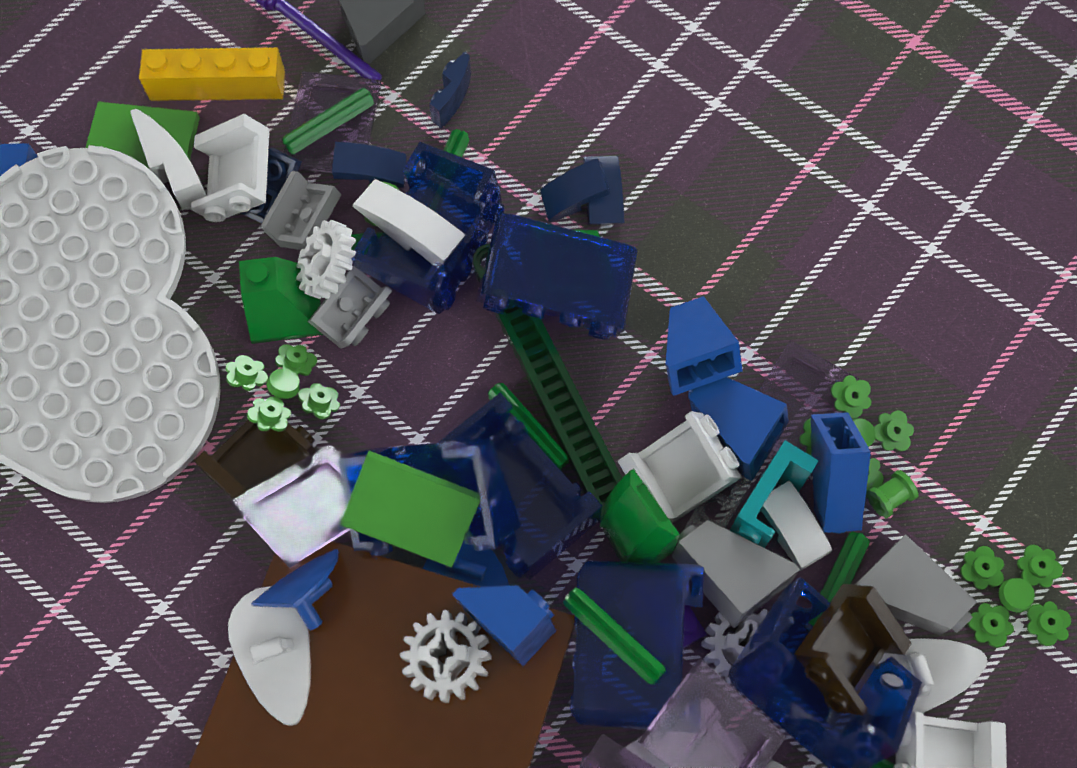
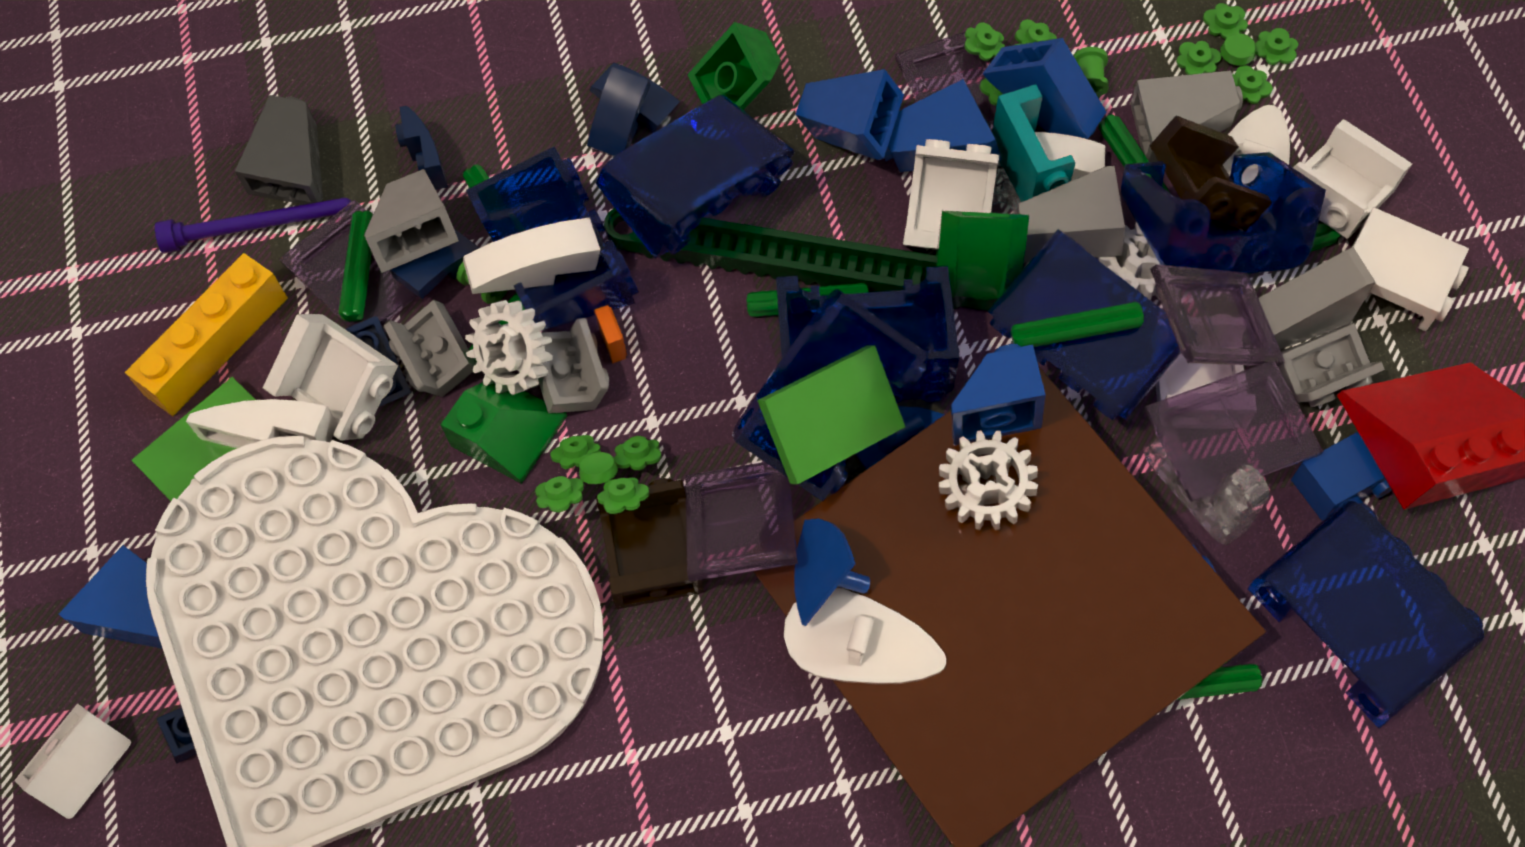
camera: 50 degrees left, 5 degrees down
none -> light grey slope [364,169,459,273]
none -> orange tile [594,305,627,364]
none -> green slope [687,22,781,134]

